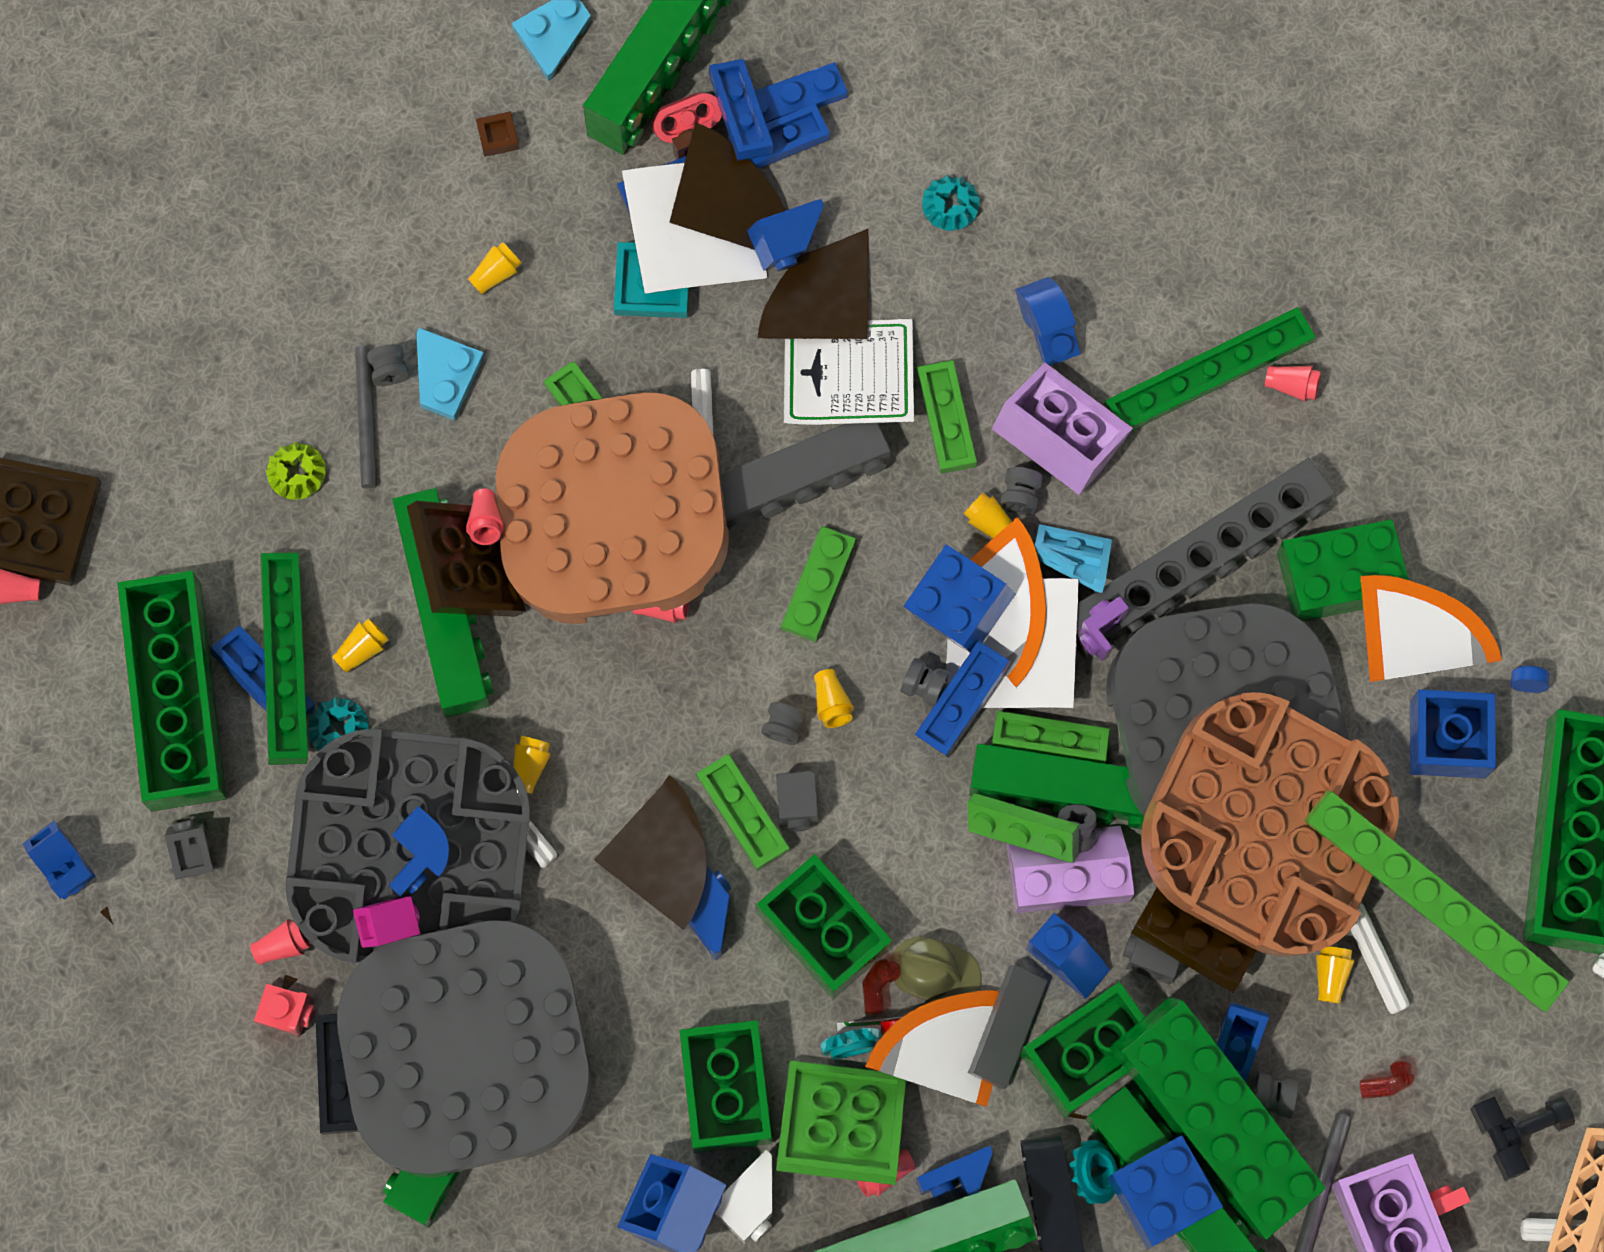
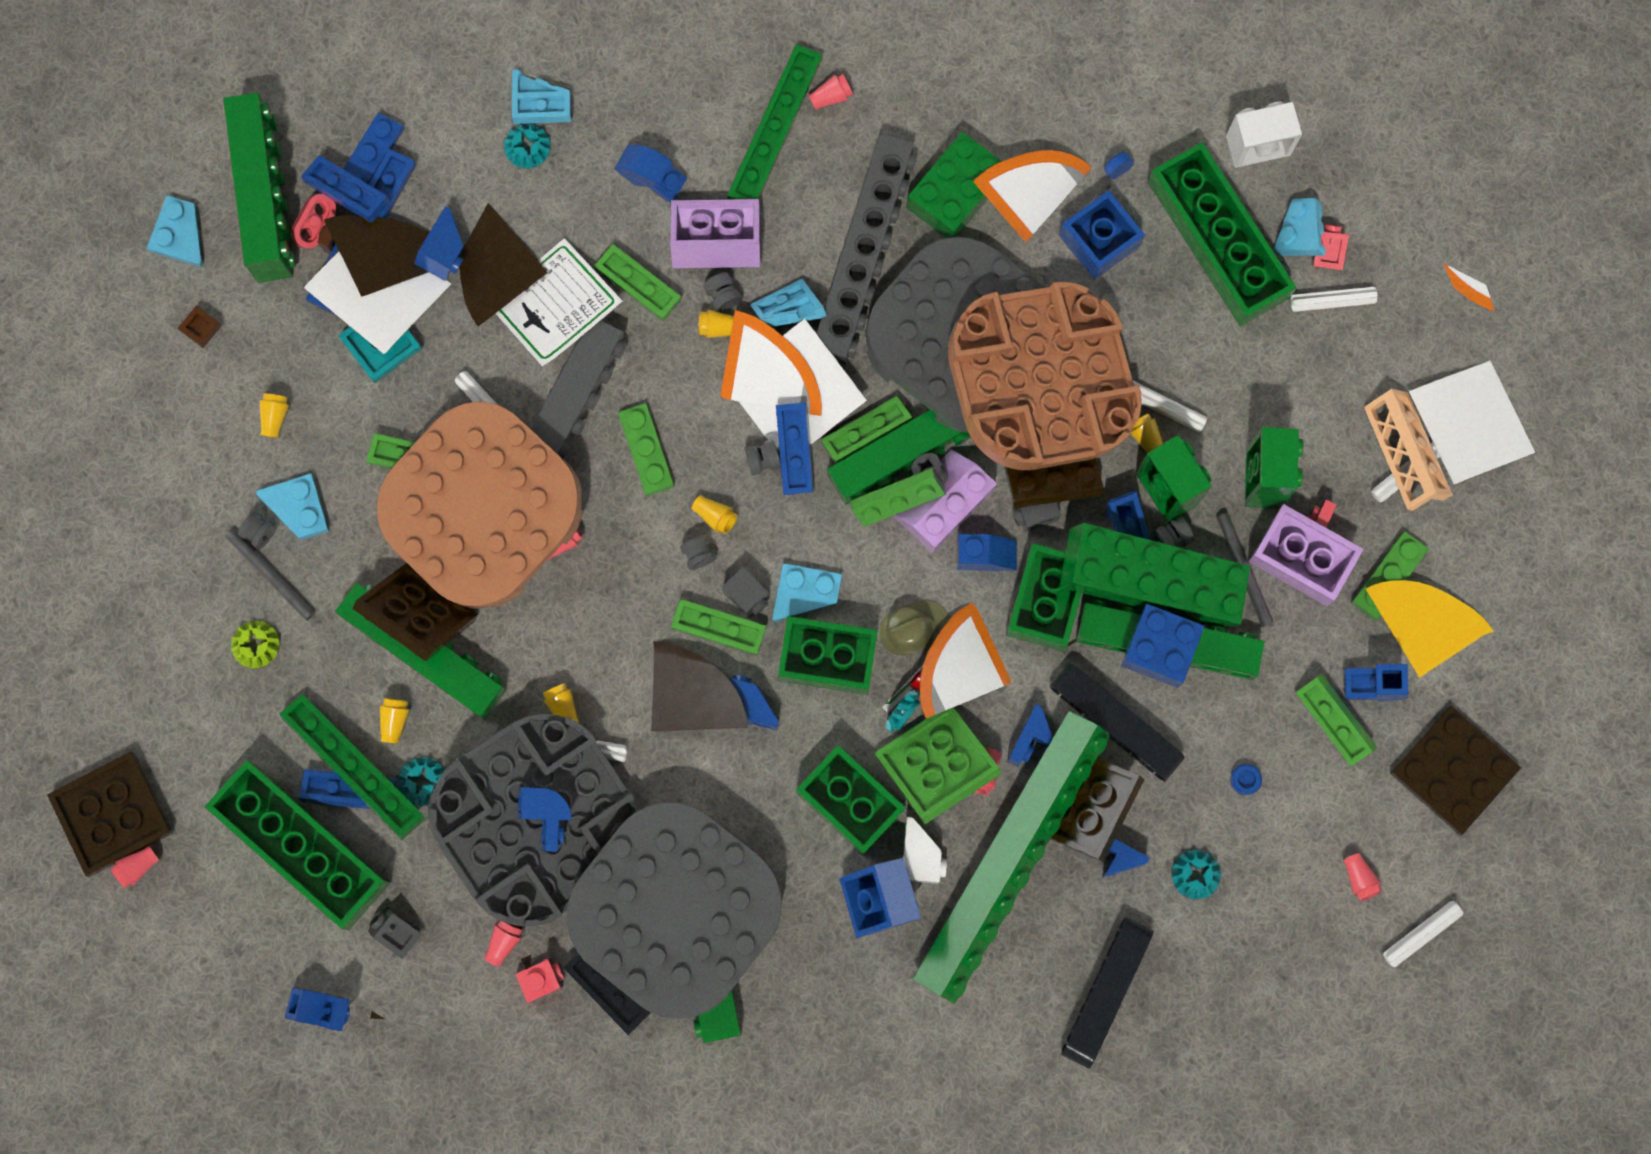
camera: 40 degrees left, 5 degrees up
dark pink brick [353,896,420,948] -> none
coral cone [466,488,504,545] -> none
clear red arm [862,959,900,1015] -> none
blue brick [903,544,1016,653] -> none
dark grey tile [968,965,1047,1089] -> none
teal gear [1069,1140,1118,1204] -> none
medium lavender bracket [1080,596,1129,661] -> none
bright green plate [1304,790,1569,1013] -> none
clear red arm [1360,1061,1415,1099] -> none
black bar [1470,1096,1575,1181] -> none
none -> medium azure wing [512,69,571,124]
none -> medium azure wing [772,563,842,622]
none -> green brick [1135,435,1212,524]
none -> green brick [1245,427,1304,509]

